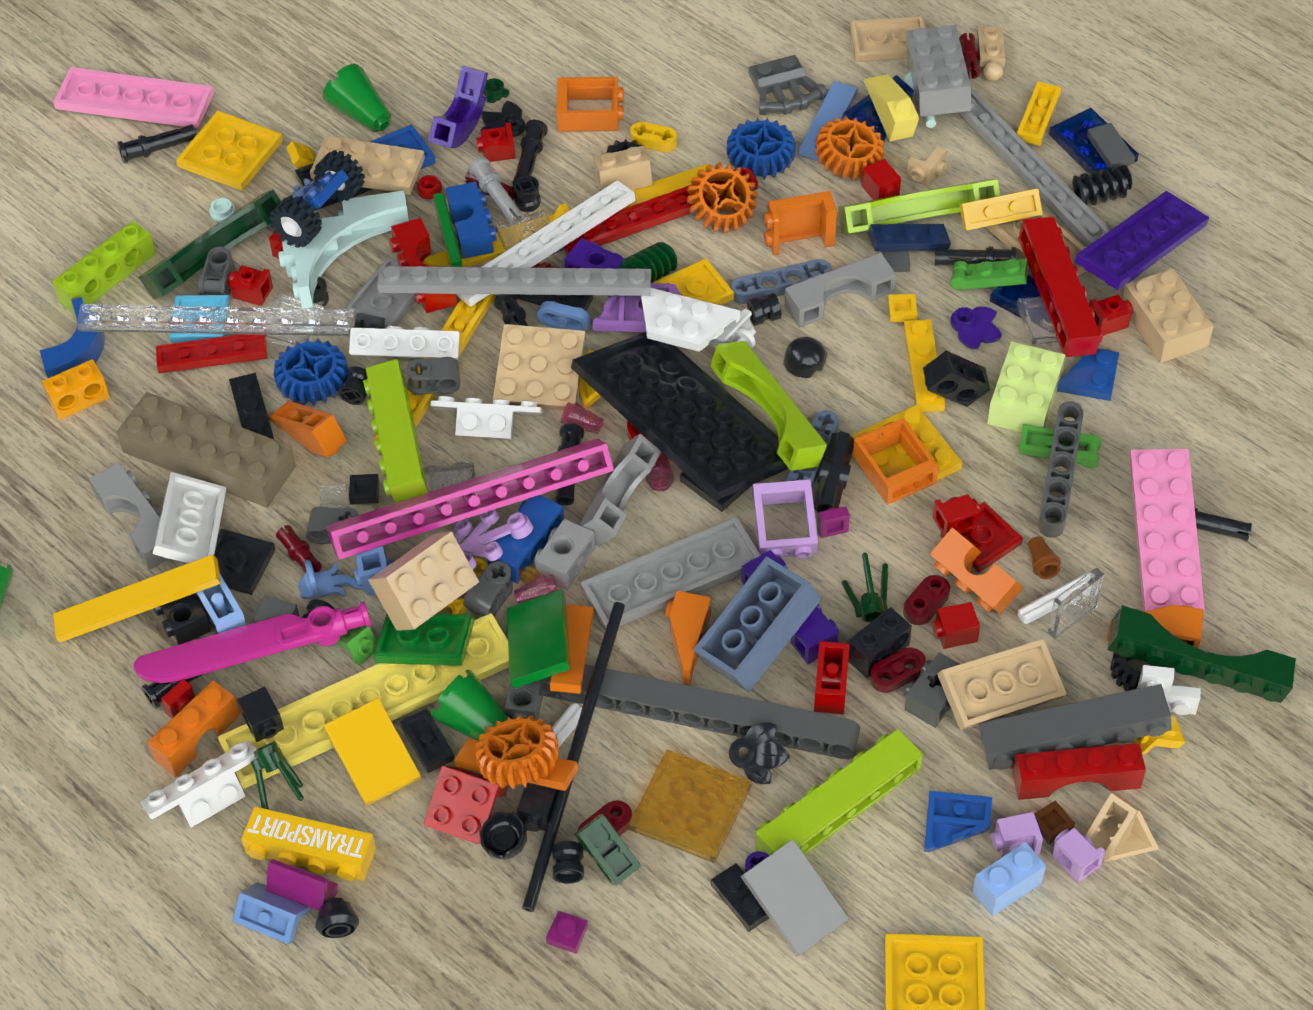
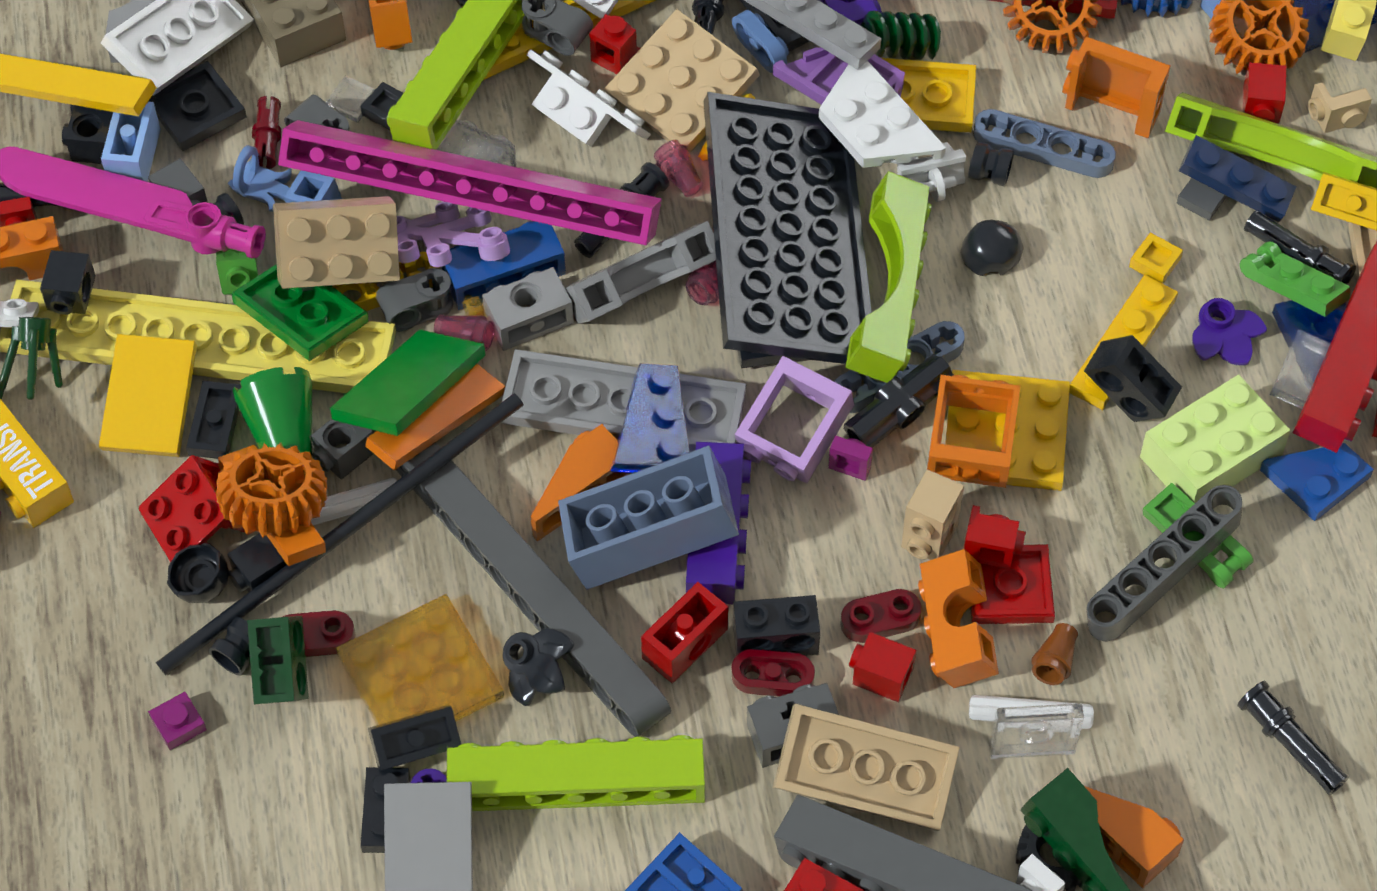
camera: 35 degrees right, 5 degrees up
light grey arch [785,253,896,328] -> none
dark green plant [842,552,888,623] -> none
bright pink plate [1129,449,1205,613] -> none
none -> black plate [368,705,461,771]
none -> red brick [589,14,640,74]
none -> clear blue wing [610,363,690,473]
none -> tan brick [901,469,964,560]

